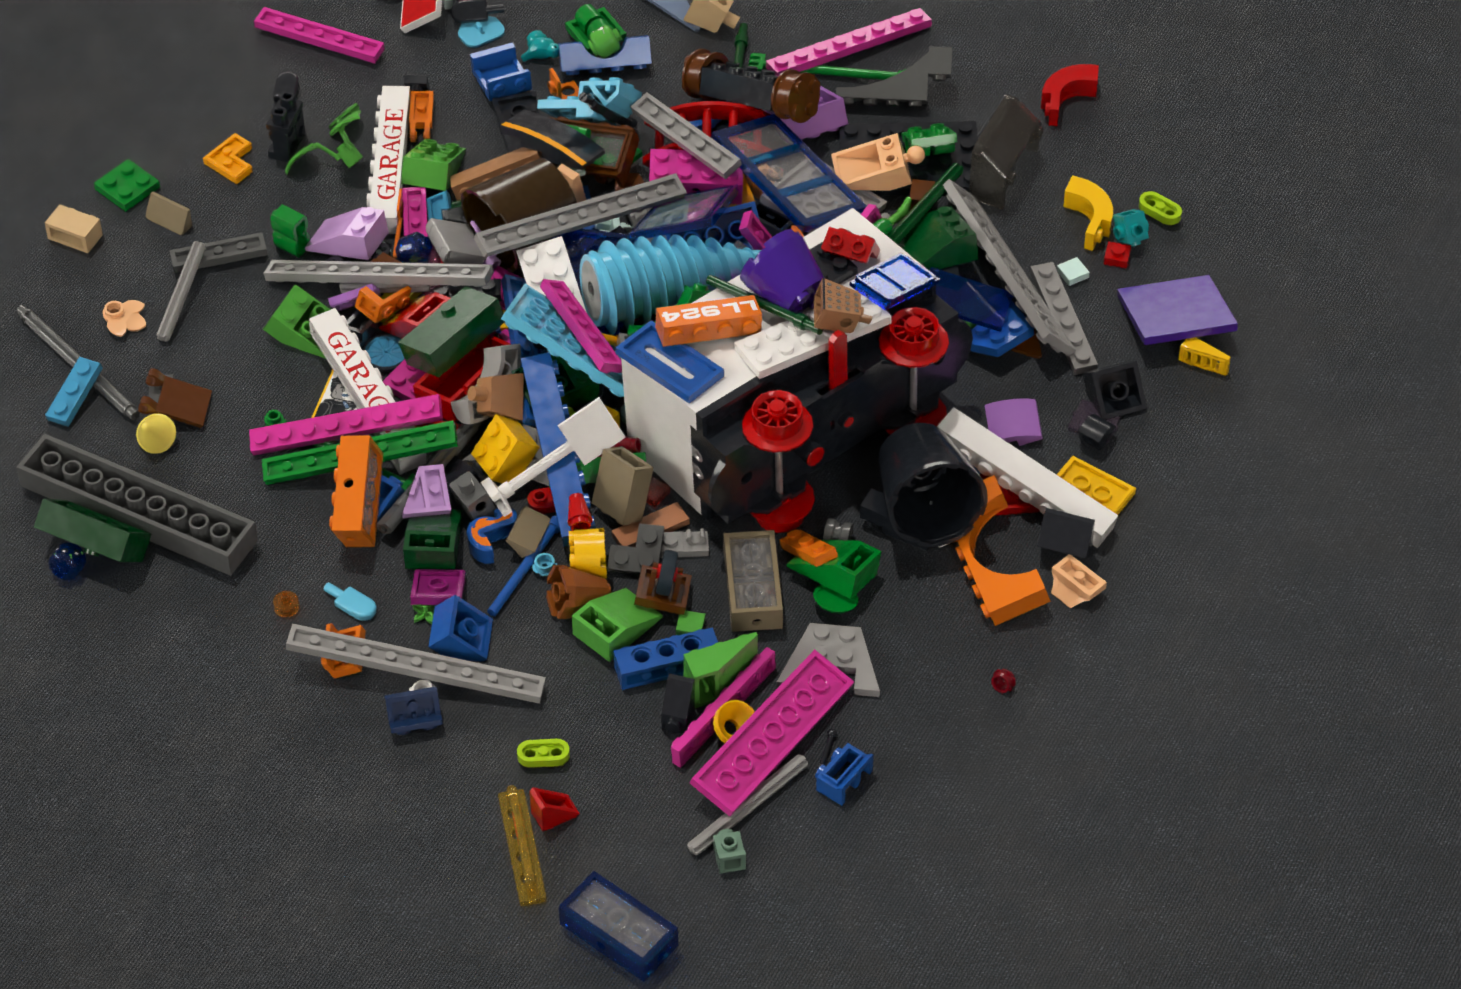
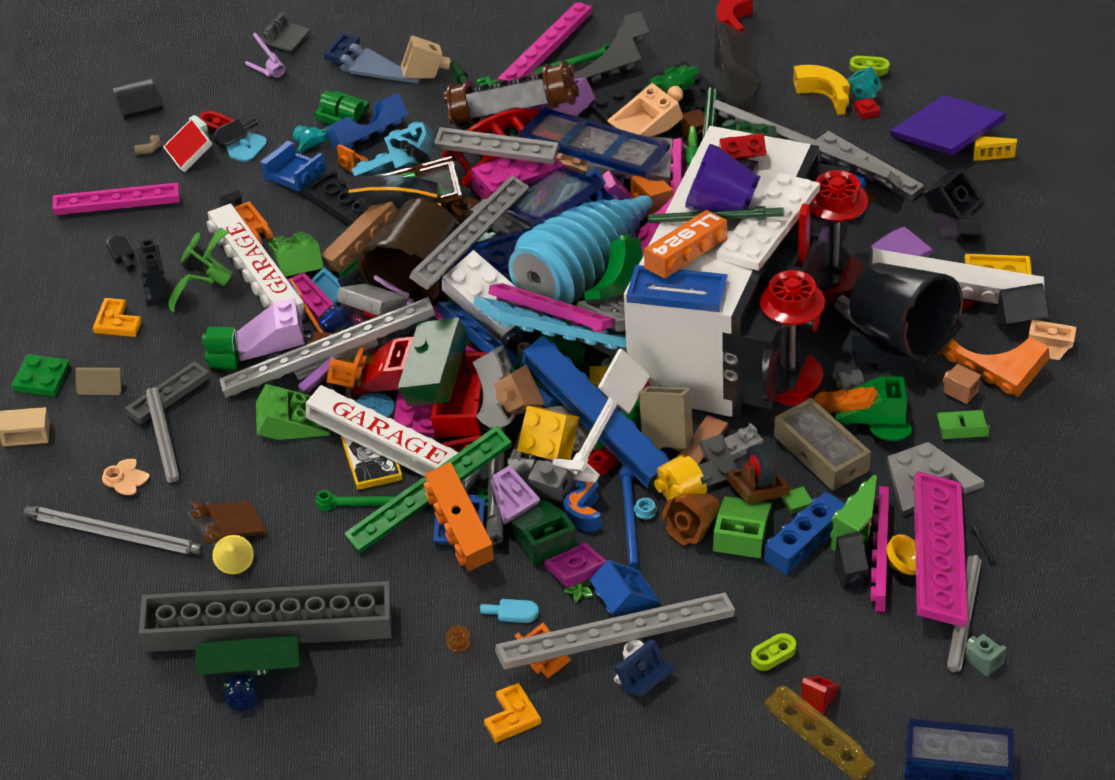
camera: 30 degrees left, 5 degrees down
dark azure plate [45,357,103,427] -> none
dark pink plate [249,394,443,456] -> none
dark tan slope [506,506,550,558] -> none
red cone [568,493,593,531] -> none
bright green head [588,25,623,58] -> none
medium nougat torso [814,278,874,333] -> none
blue window [815,743,874,806] -> none
clear blue piece [849,253,940,311] -> none
dark red plate [991,669,1016,693] -> none
light aqua tile [1056,257,1090,286] -> none
none -> light orange tile [484,683,541,743]
none -> bright green piece [937,410,990,439]
none -> nougat brick [943,364,981,404]

